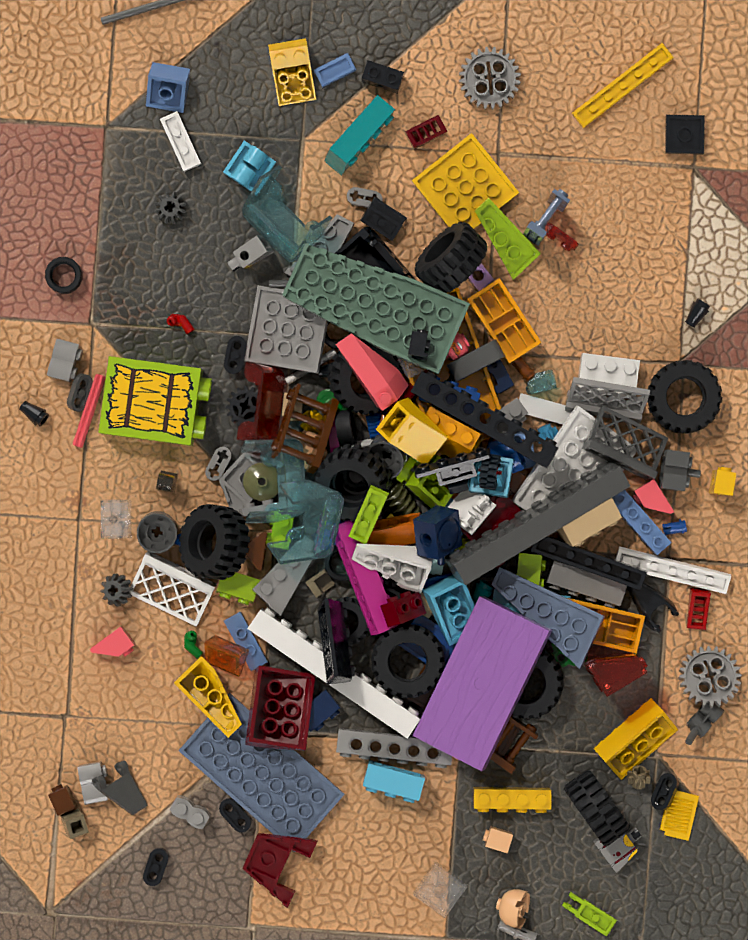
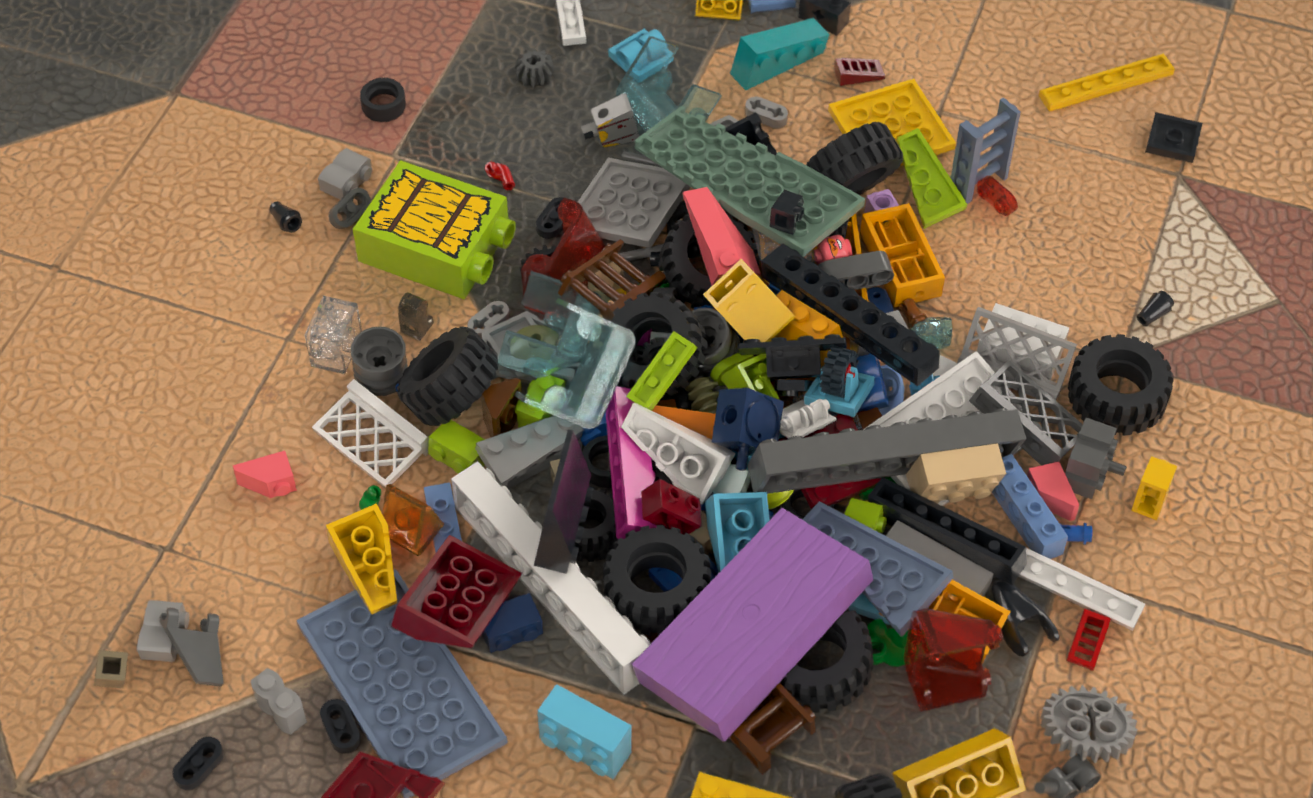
camera: 15 degrees right, 35 degrees down
reddish brown brick [48,784,77,816] -> none
coral axle [73,374,106,448] -> none
dark grey gear [100,573,134,606] -> none
light grey brick [336,728,452,768] -> none
black plate [360,197,407,241] -> none
light grey gear [459,47,521,110] -> none

